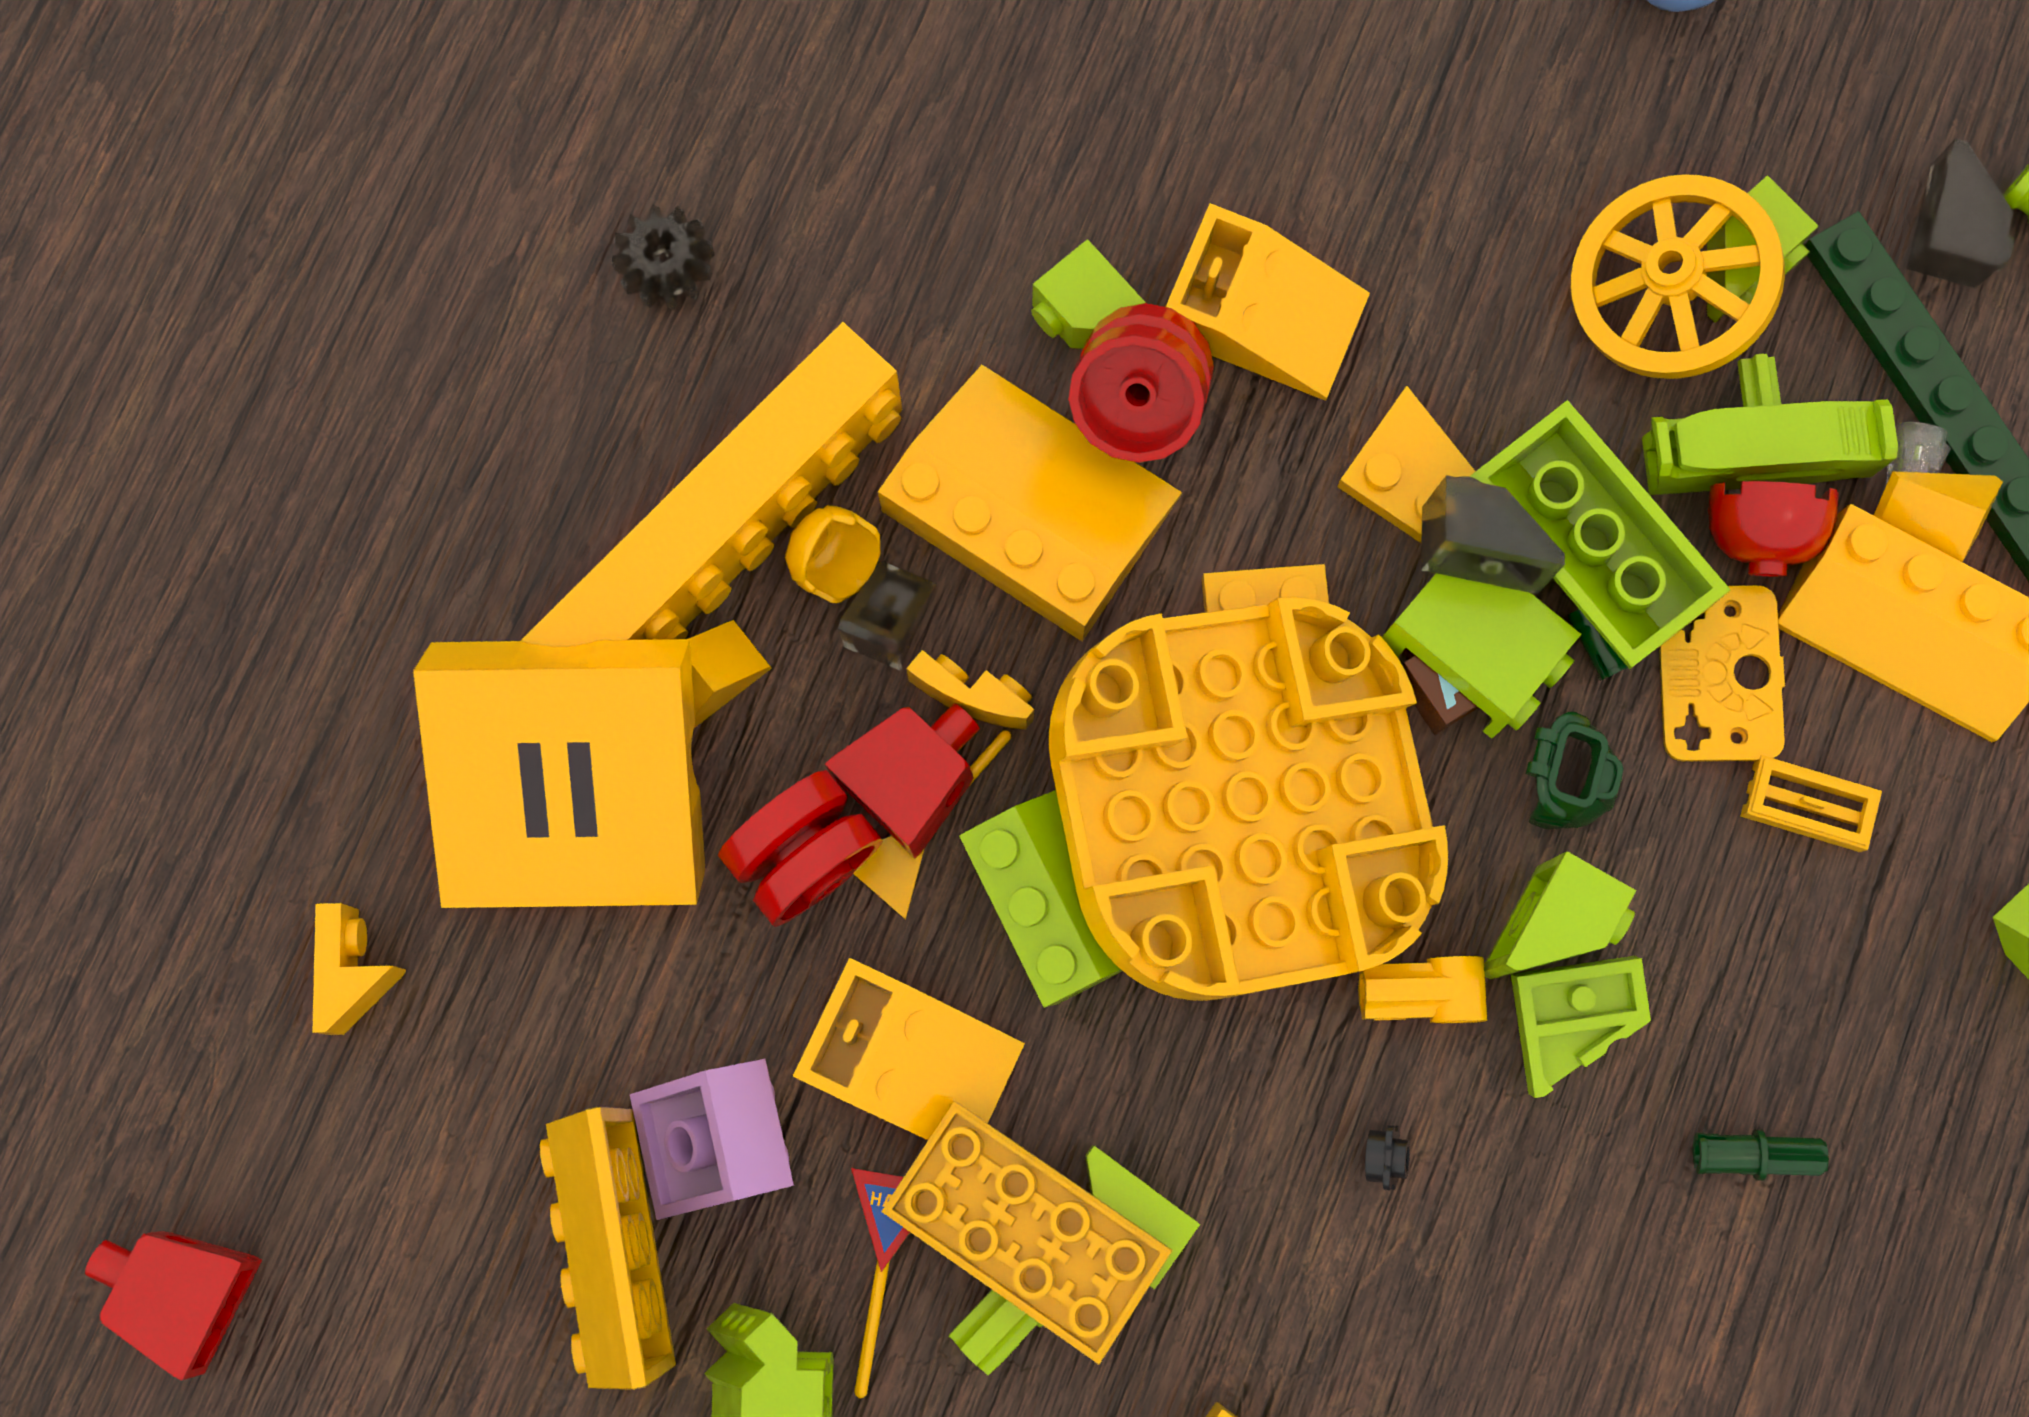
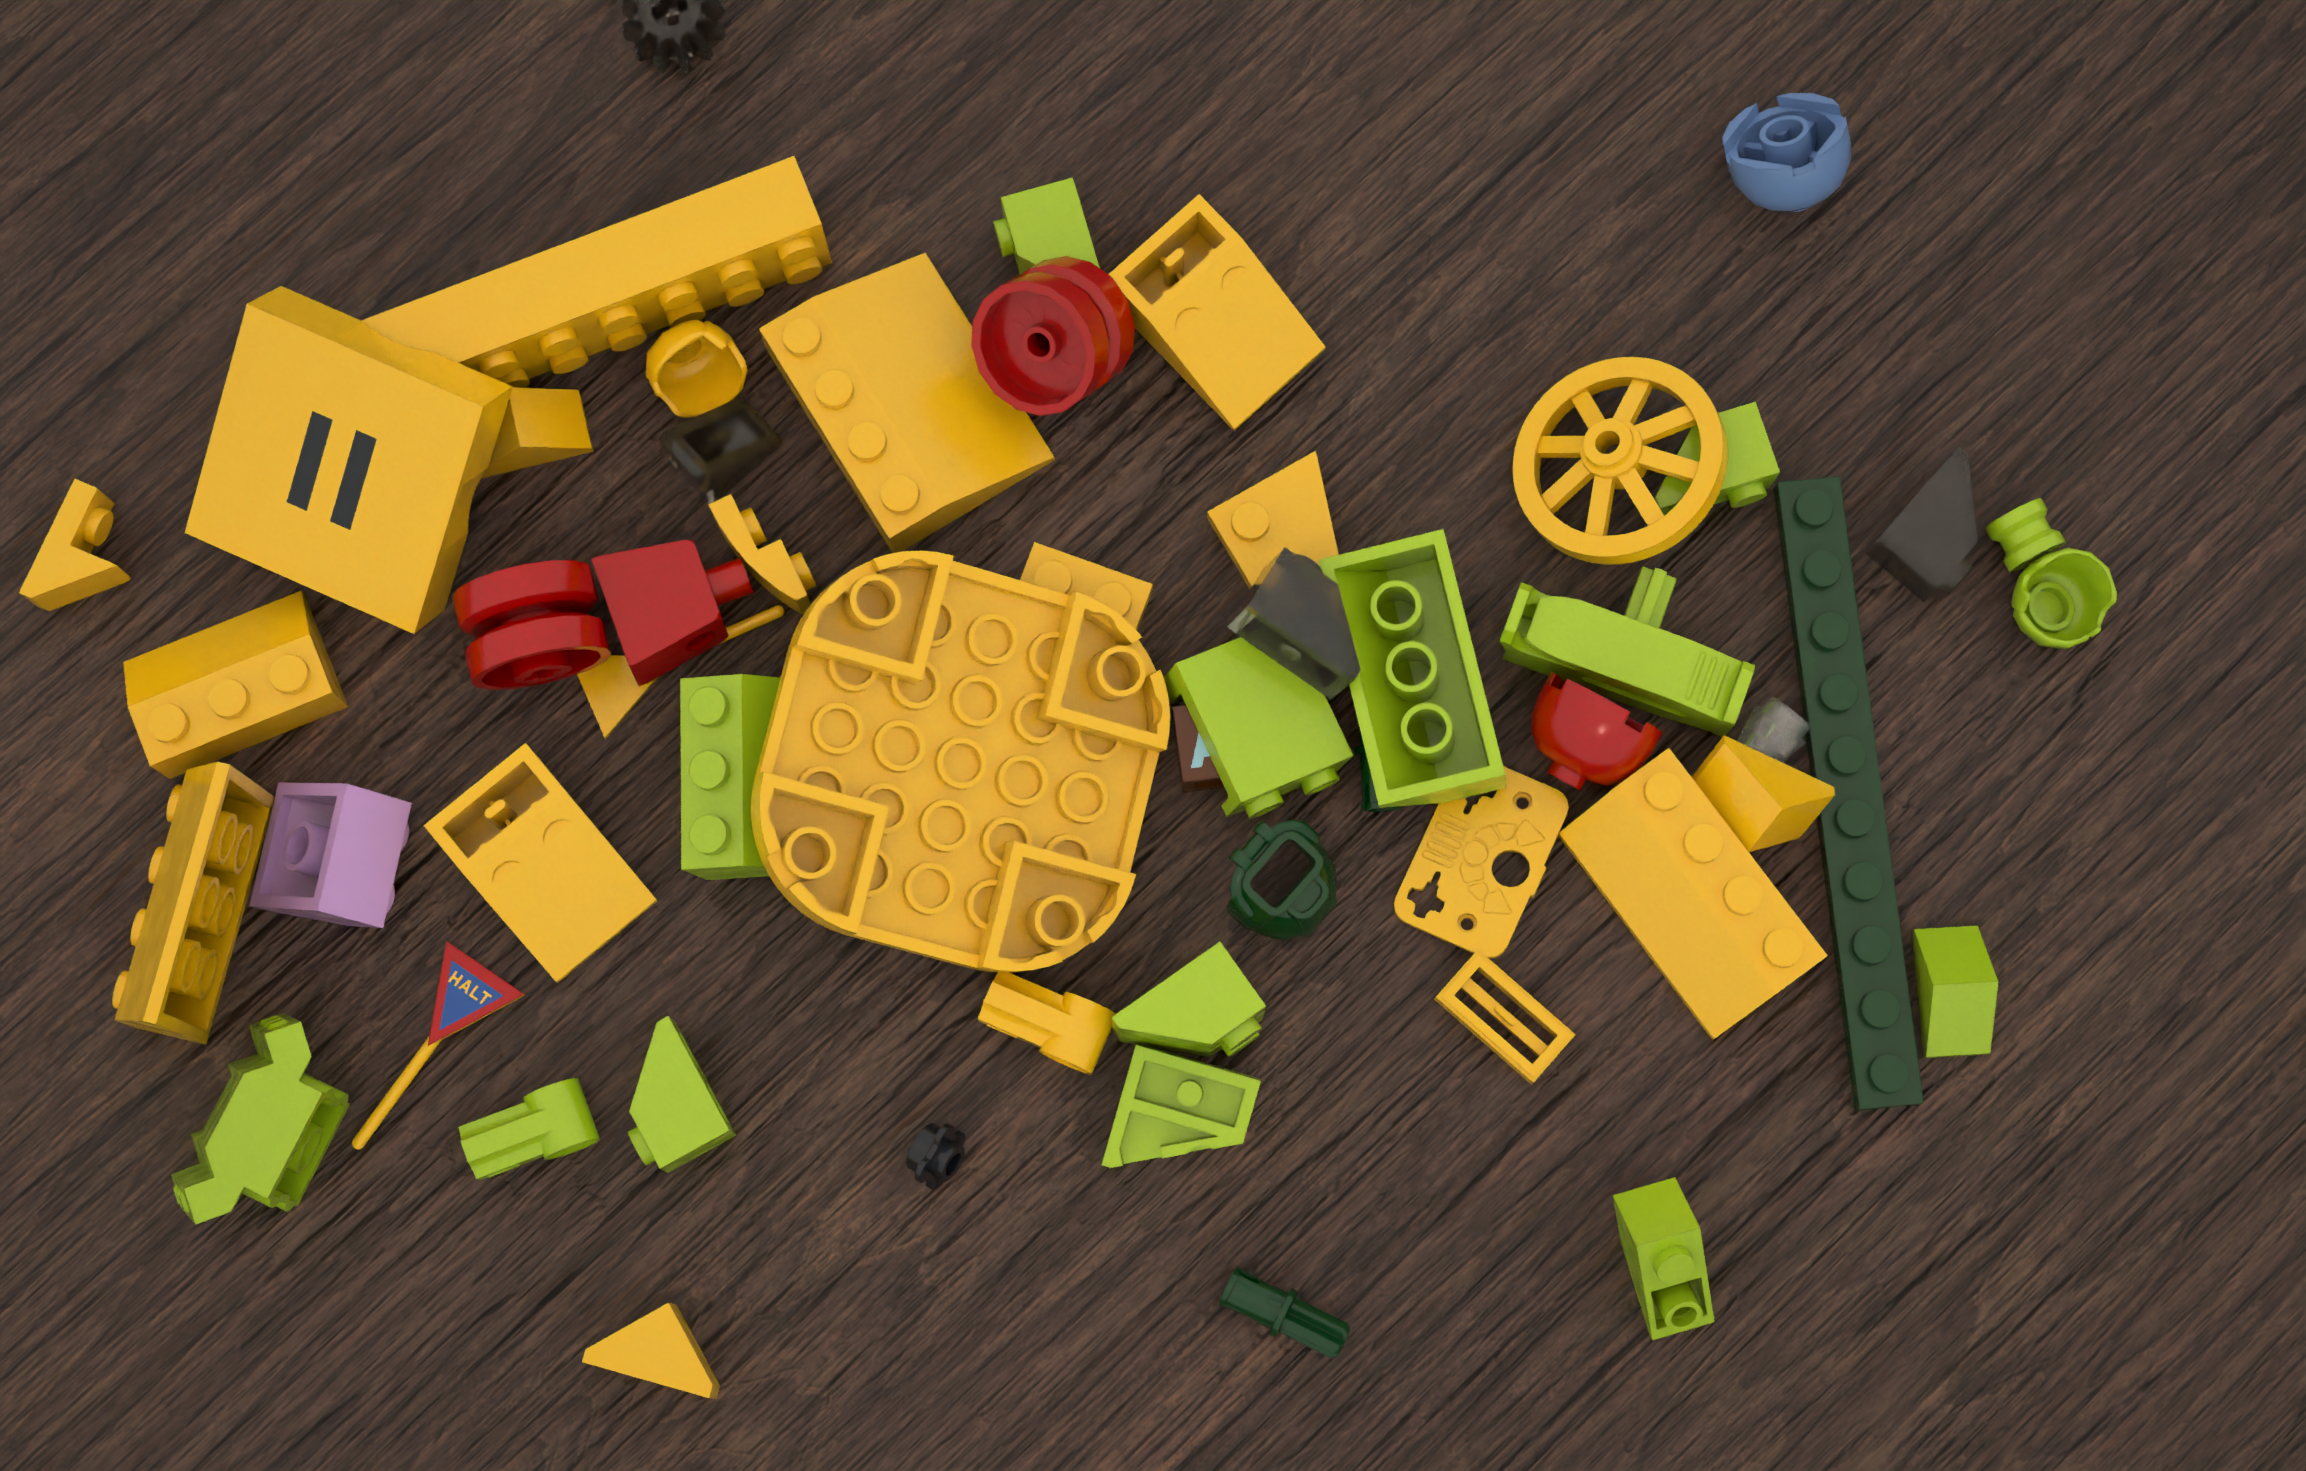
camera: 25 degrees right, 0 degrees up
yellow tile [881,1101,1173,1364] -> none
none -> yellow slope [123,590,348,779]

